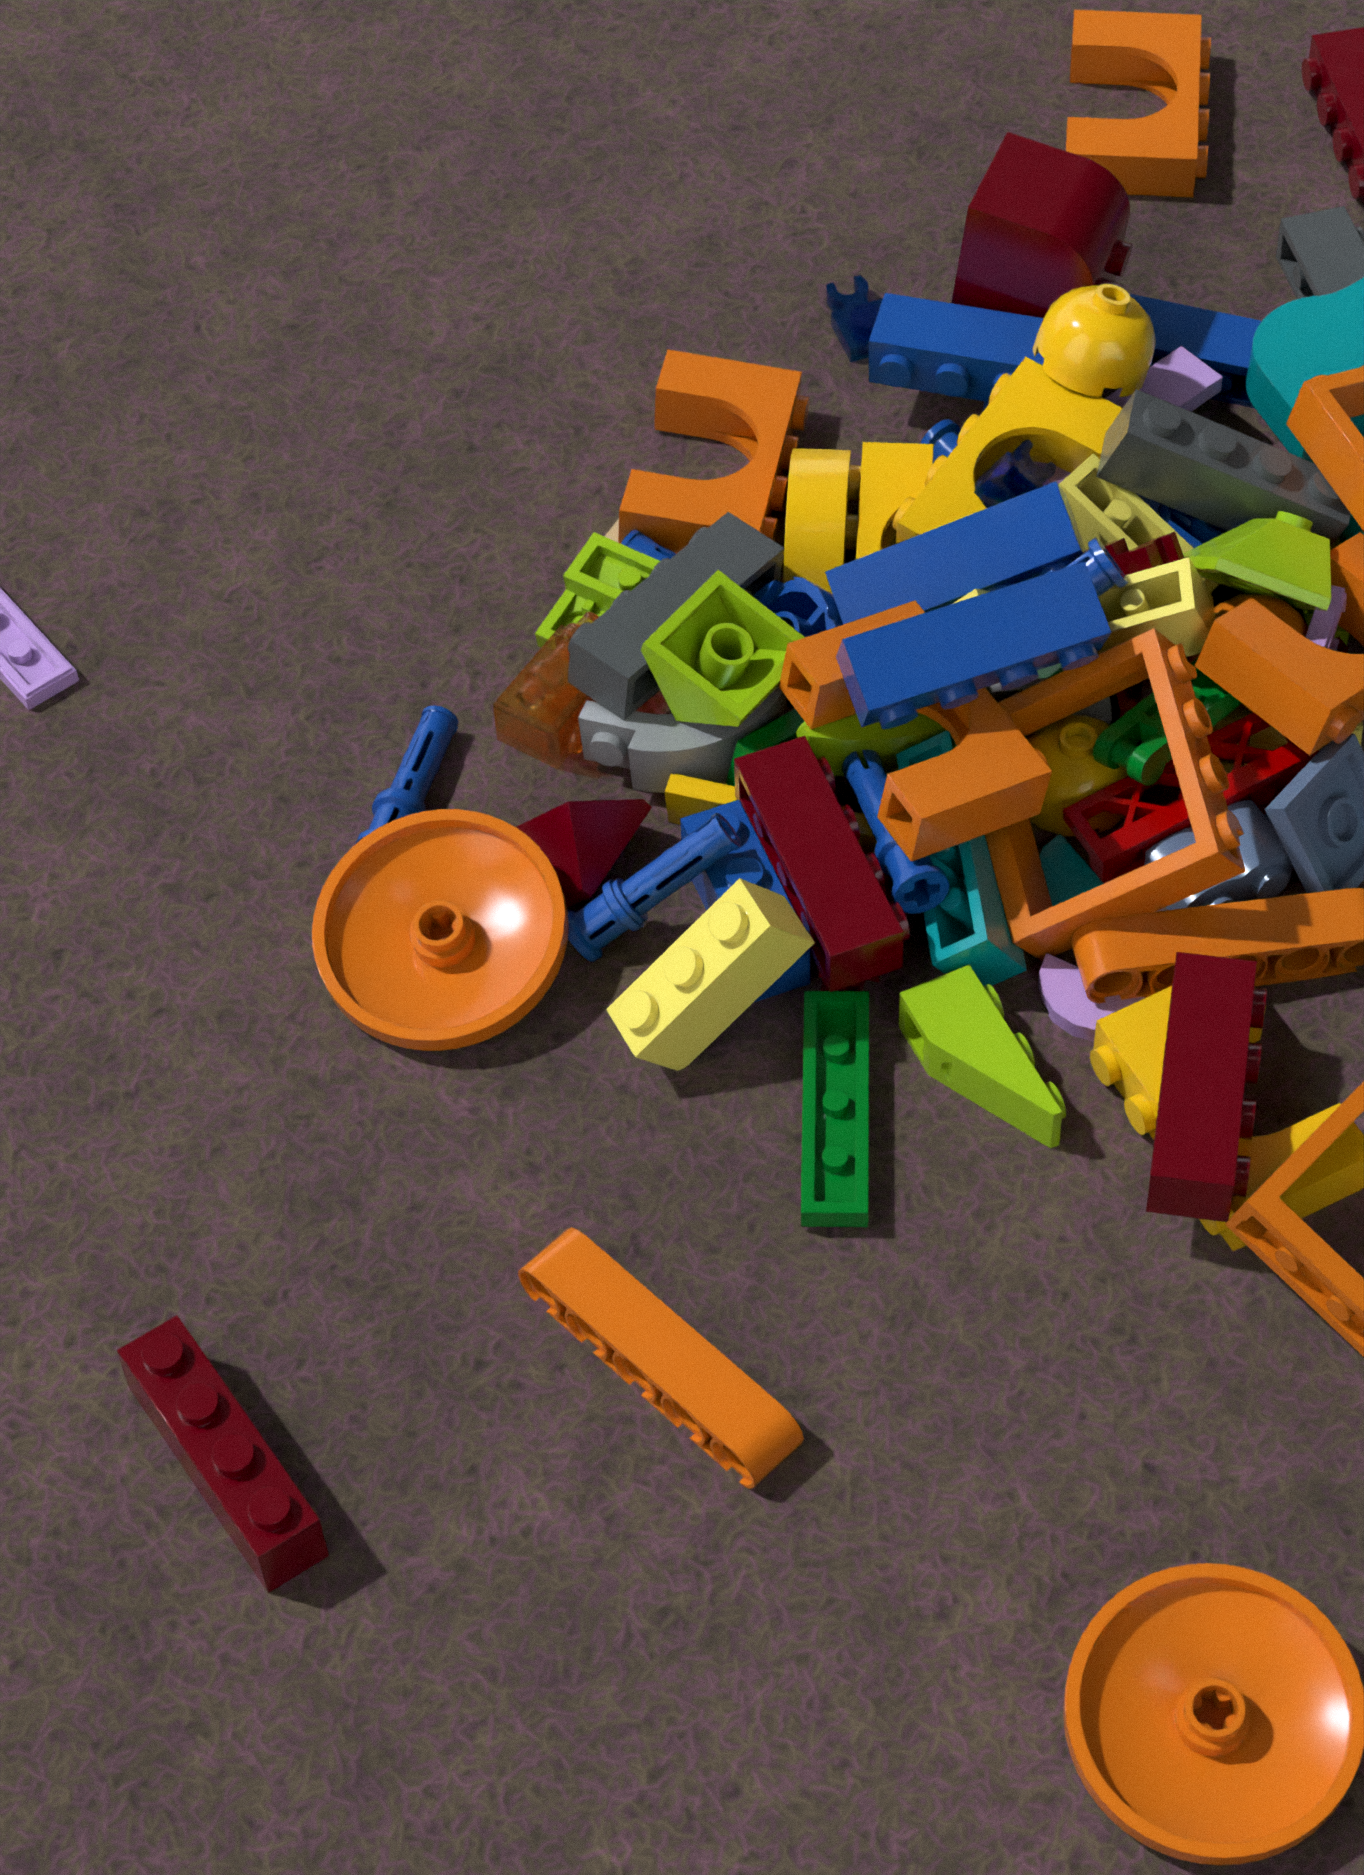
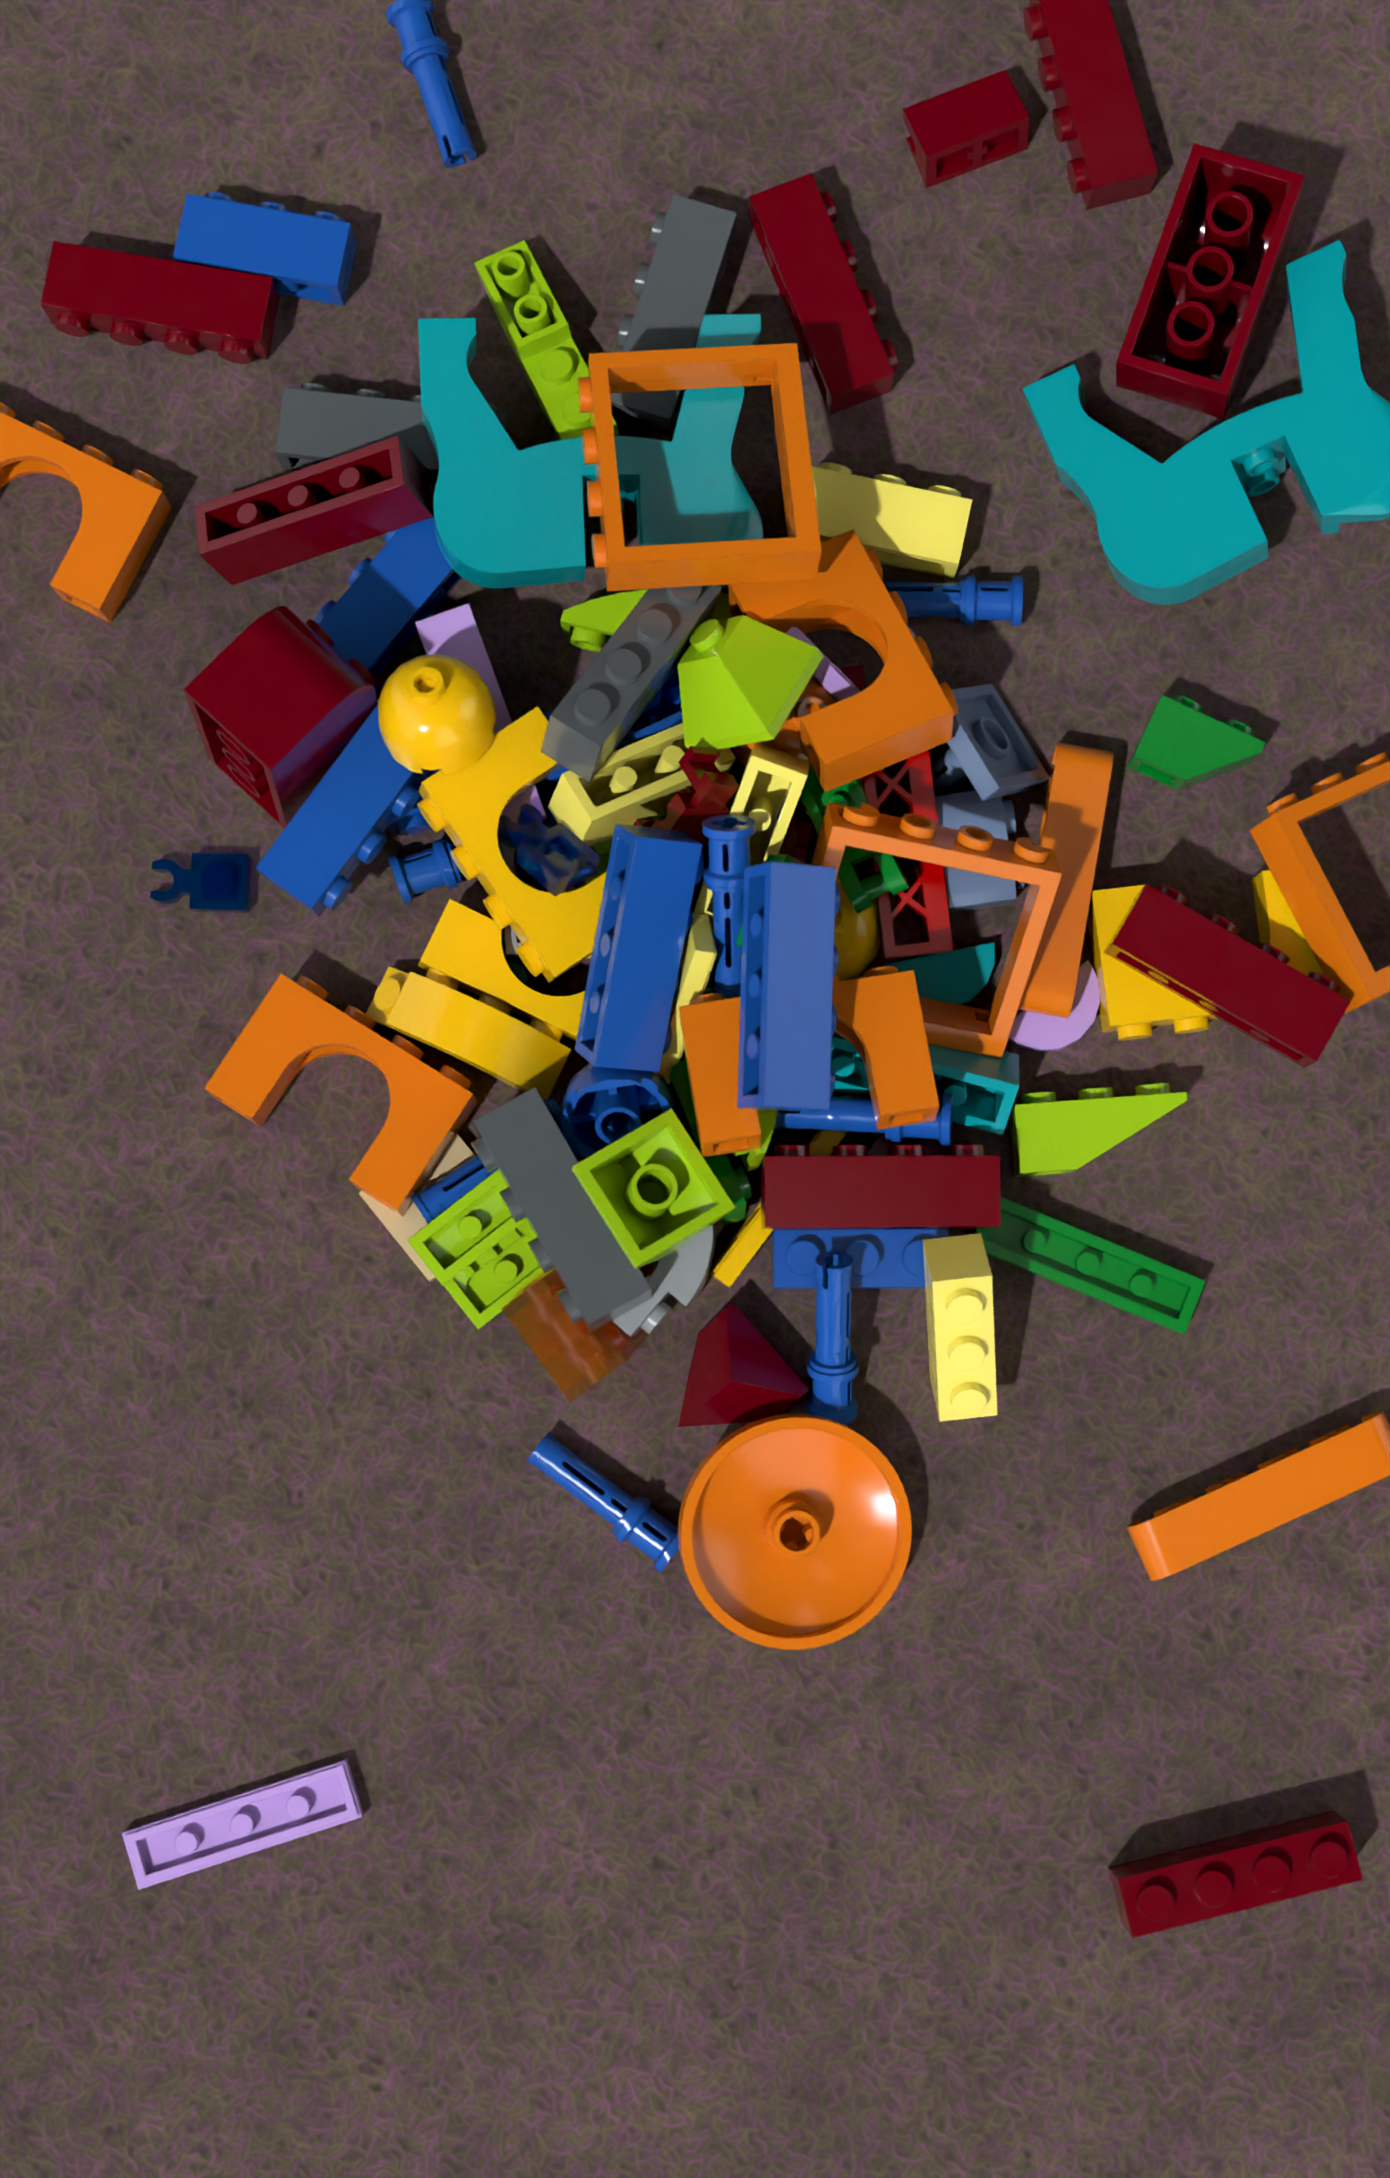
camera: 70 degrees left, 30 degrees up
none -> dark red brick [194,435,434,585]

